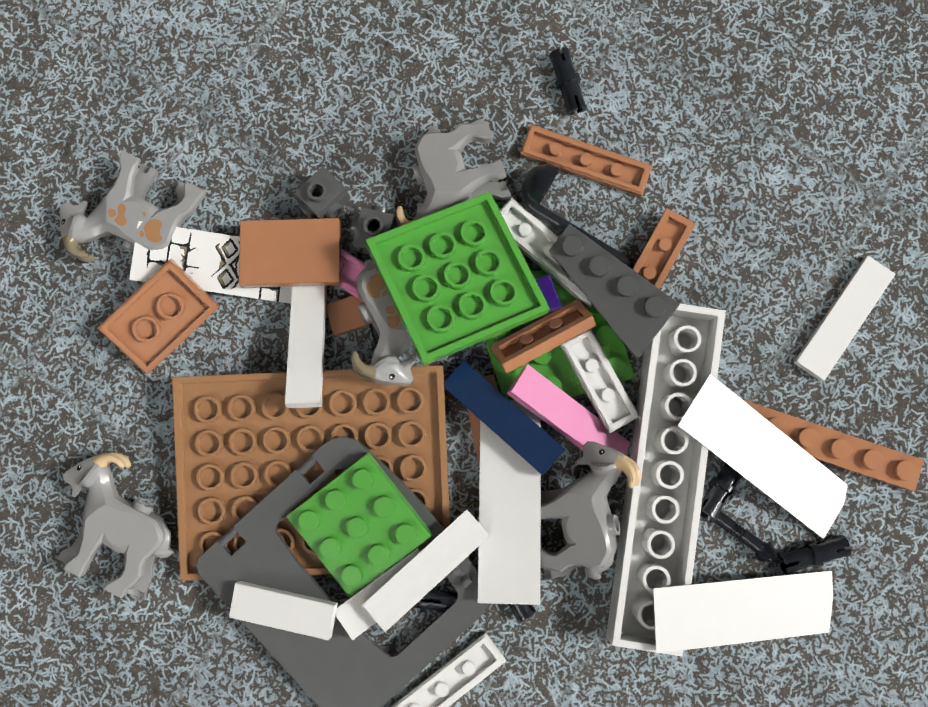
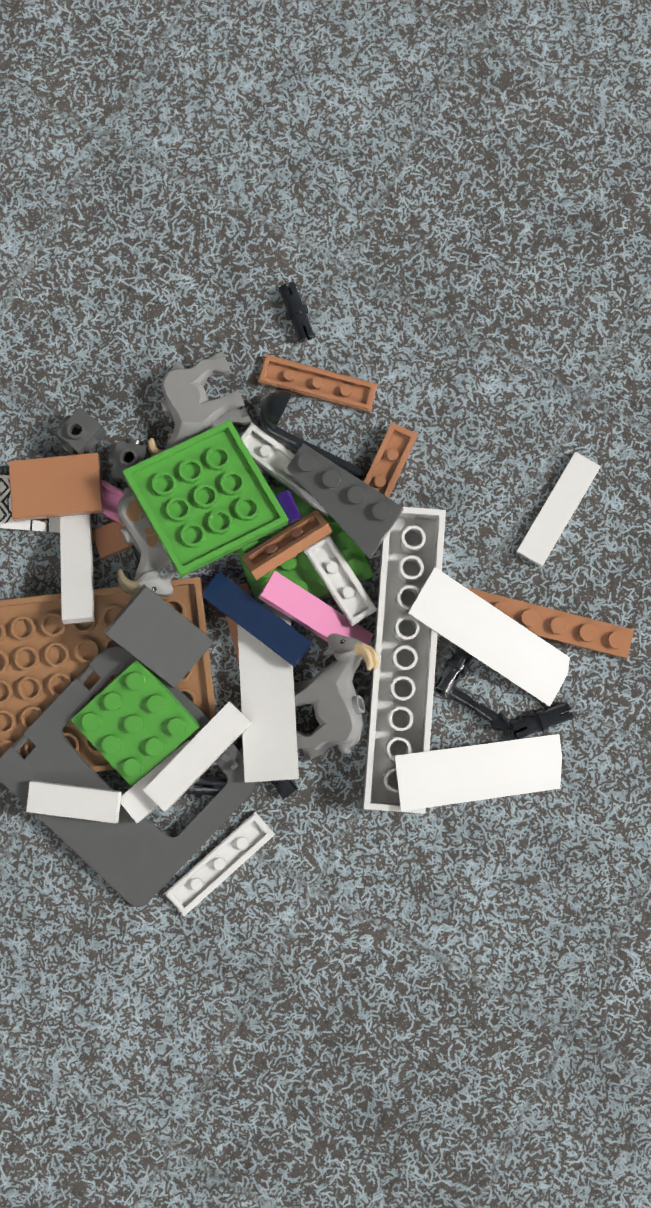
camera: 10 degrees left, 0 degrees up
none -> dark grey tile [104,584,214,688]

